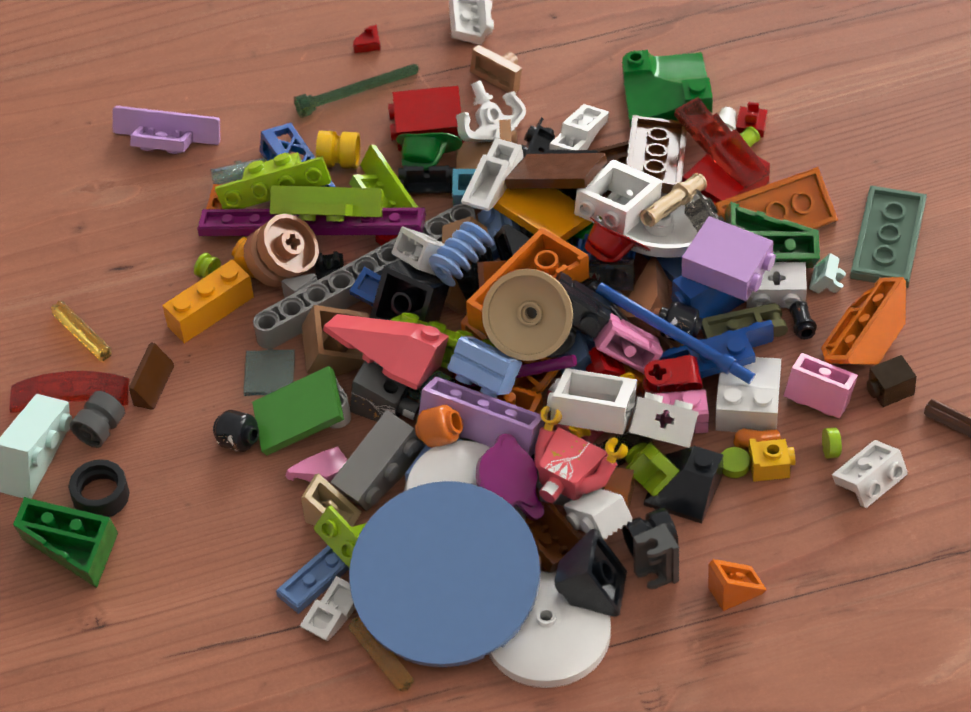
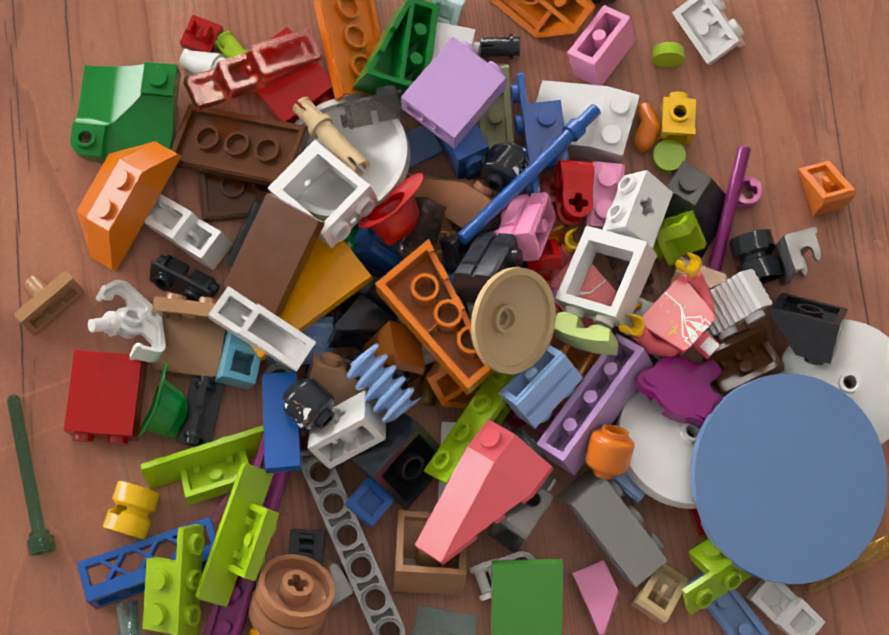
camera: 85 degrees left, 25 degrees up
none -> orange wedge [77,142,181,272]
none -> blue tile [262,371,302,474]
none -> black head [282,379,335,430]
none -> yellowish green slope [553,312,619,356]
none -> magenta bar [708,146,751,272]
none -> dark pink bush [737,176,762,209]

